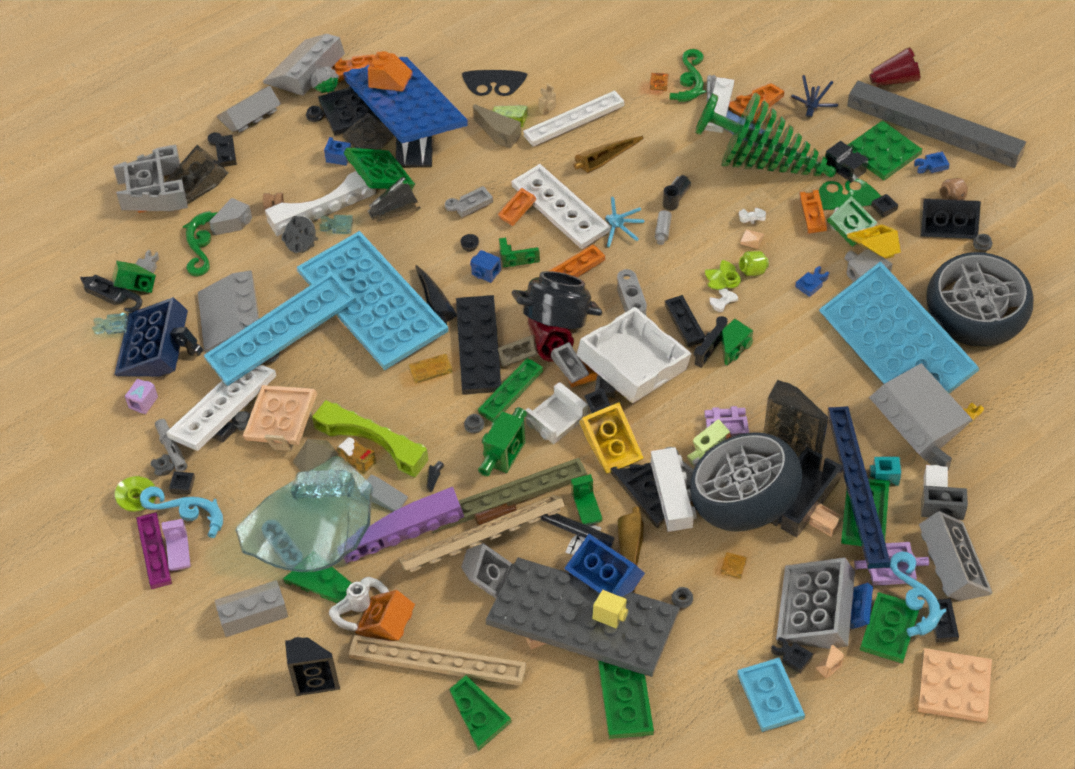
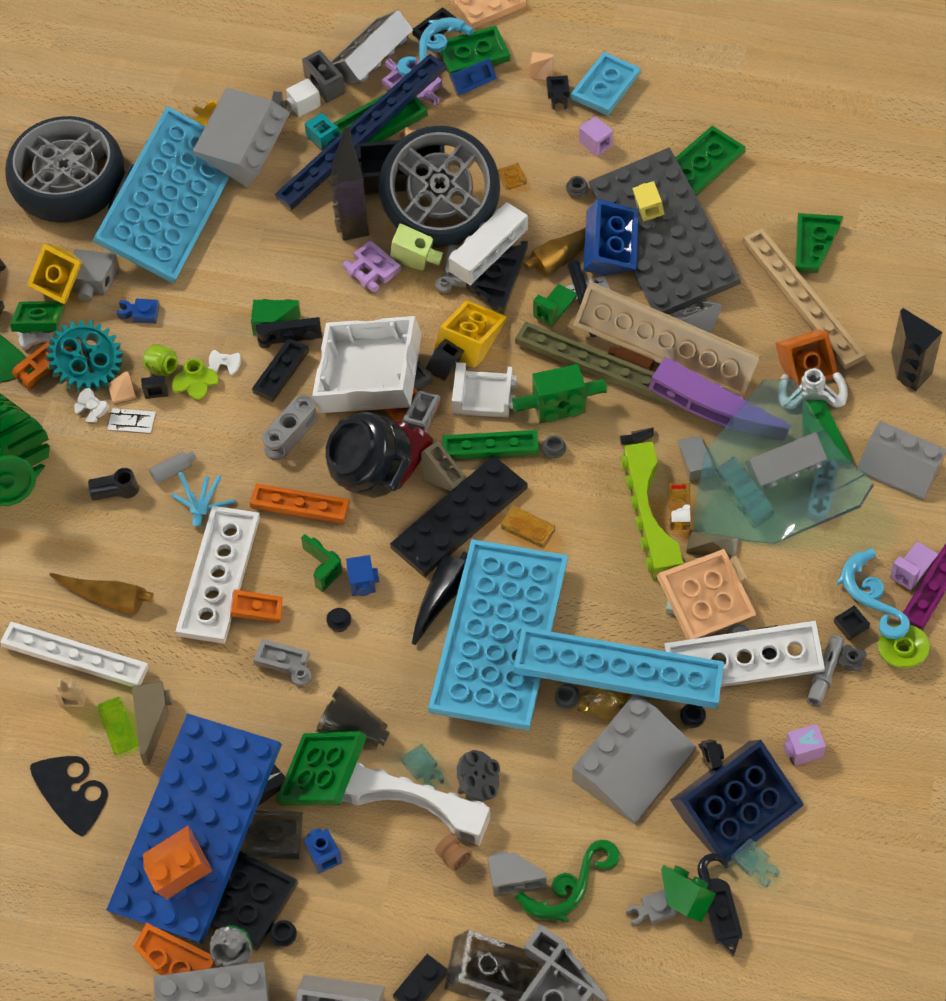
camera: 130 degrees left, 5 degrees up
light grey slope [776,557,855,649] -> none
none -> teal gear [46,320,123,392]
none -> white sticker [107,408,156,433]
none -> black plate [141,376,168,399]
none -> lavender brick [579,116,613,156]
none -> light grey brick [745,432,827,490]

